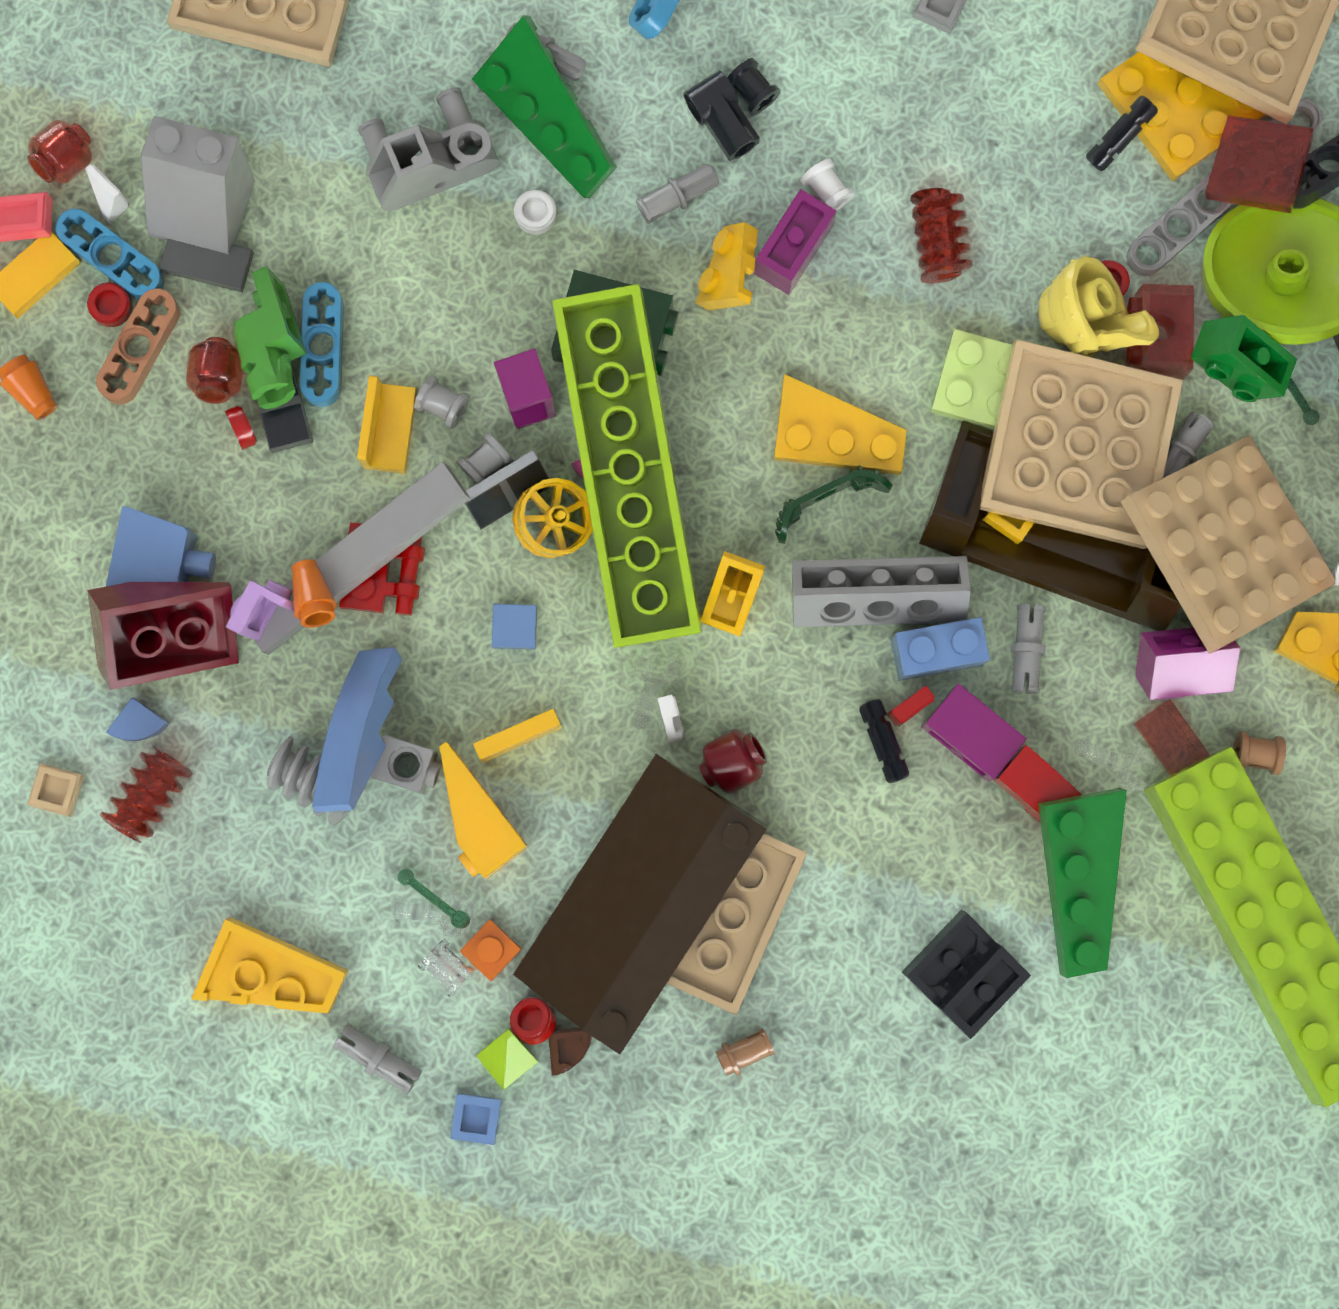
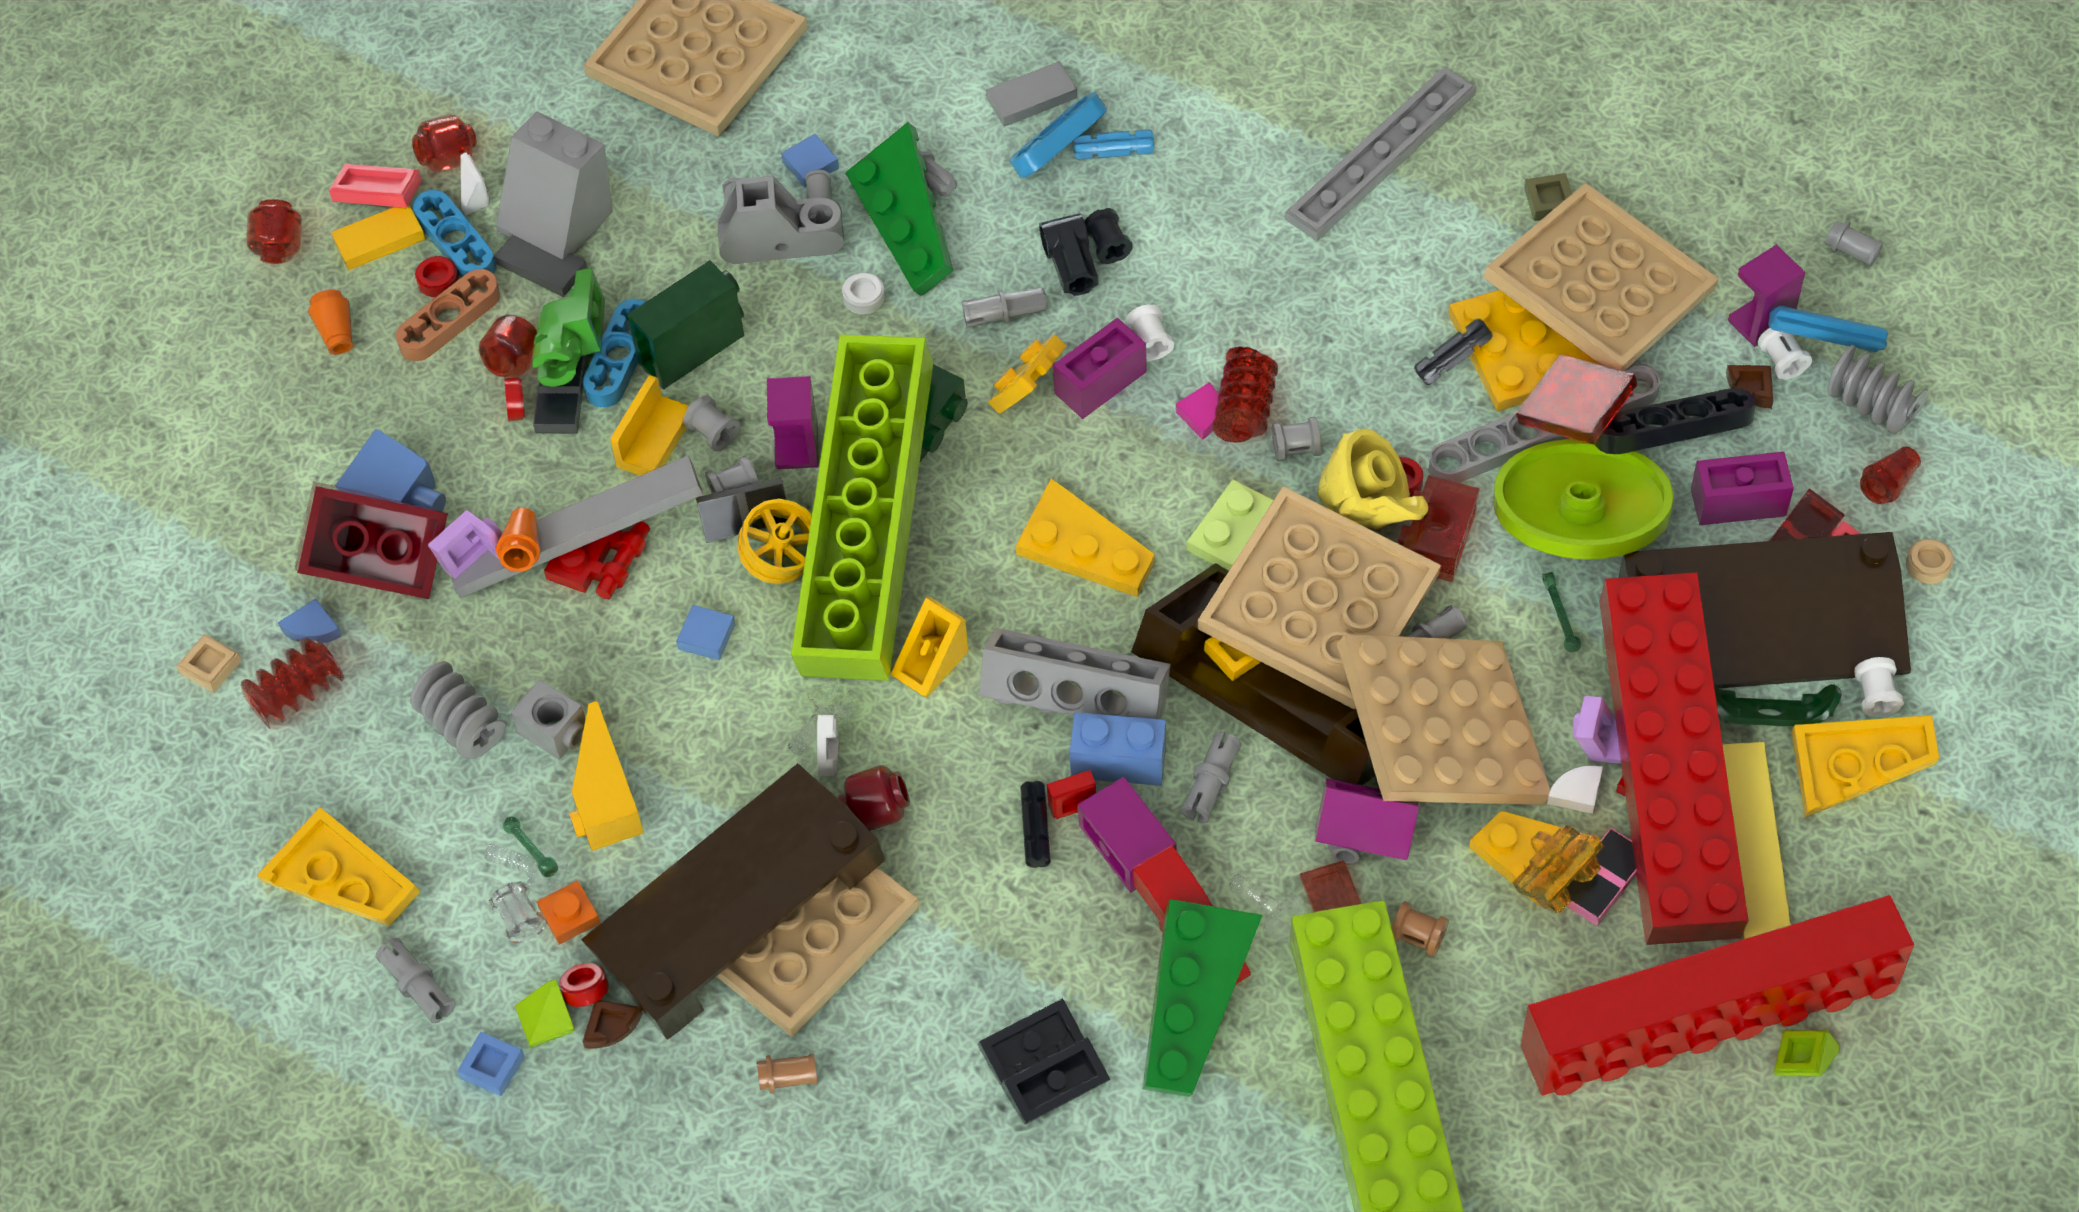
camera: 20 degrees right, 25 degrees down
medium blue slope [312,647,402,813] -> none
yellow tile [473,708,562,763] -> none
dark green piece [775,465,893,544] -> none
green brick [1191,315,1297,402] -> none
none -> dark green brick [627,260,745,390]
none -> medium blue tile [781,134,839,188]
none -> dark pink tile [1176,382,1219,440]
none -> light grey bush [1272,417,1322,460]

